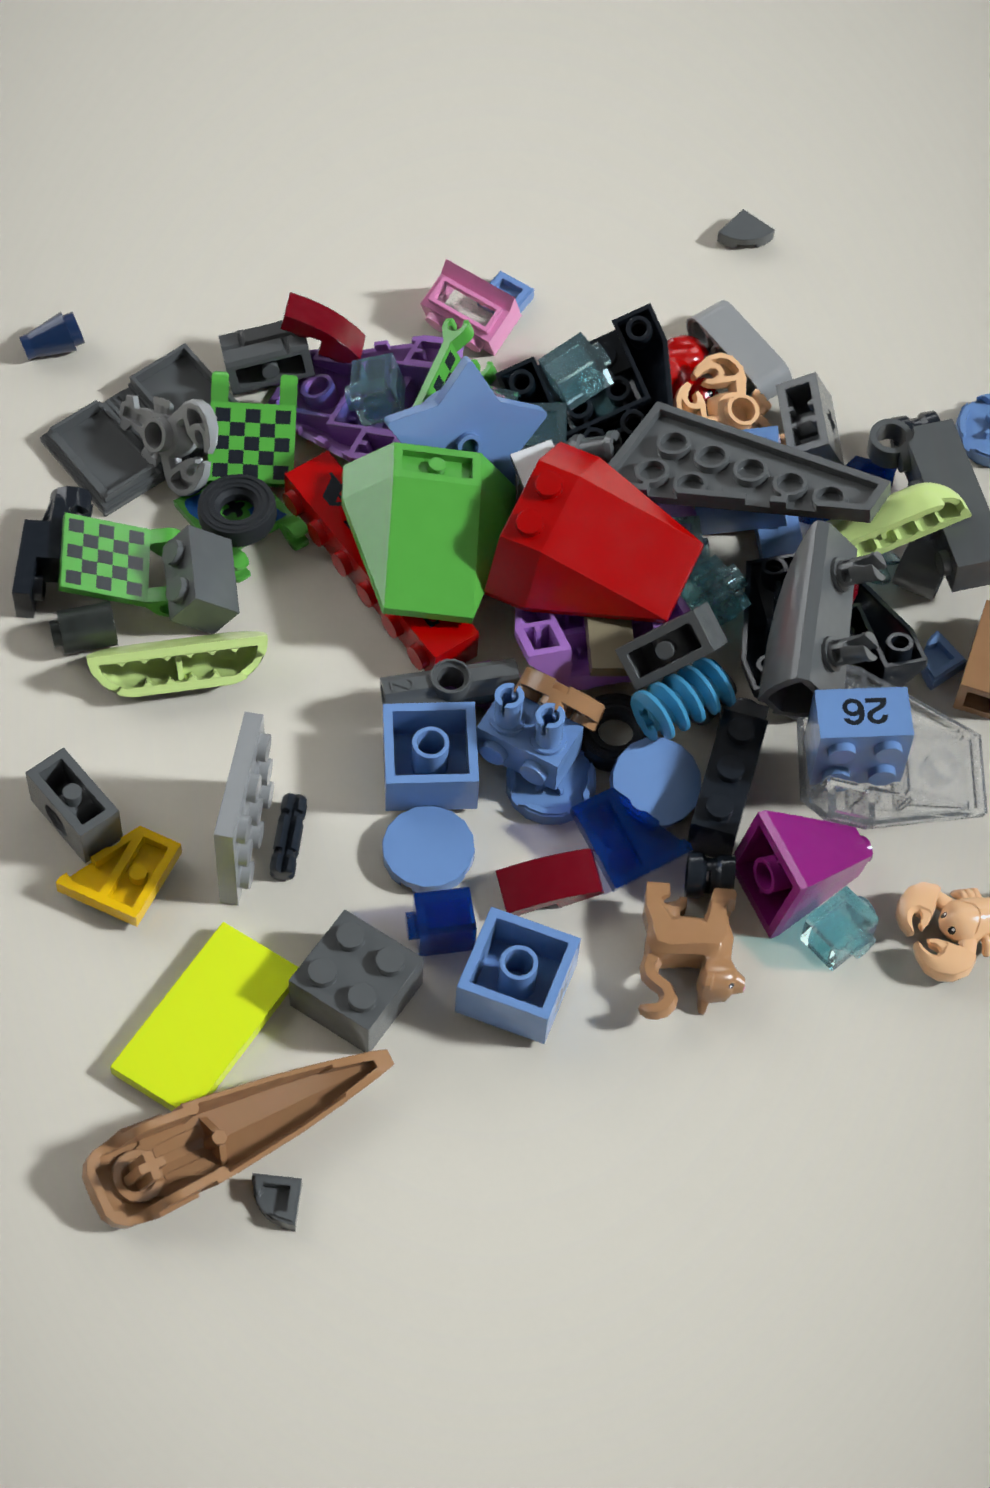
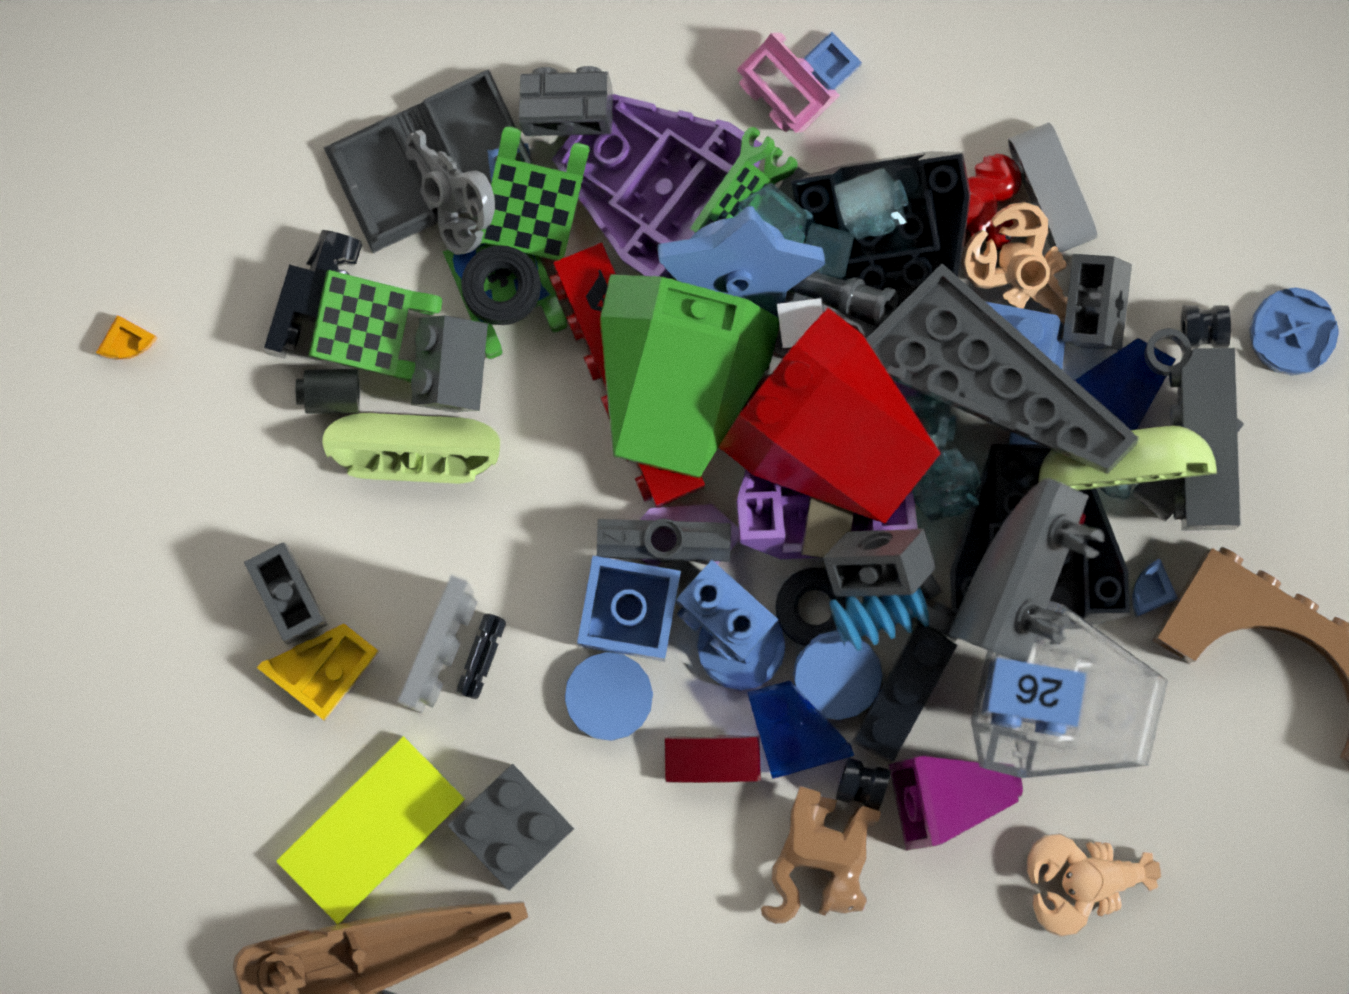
camera: 10 degrees right, 25 degrees up
dark blue cone [19,311,85,360] -> none
dark red slope [281,292,366,366] -> none
clear light blue brick [345,352,406,426] -> none
clear blue brick [405,887,477,957] -> none
medium blue brick [455,907,581,1044] -> none
medium nougat plate [514,667,606,732] -> none
dark grey tile [717,209,775,248] -> none
clear light blue brick [800,886,880,971] -> none

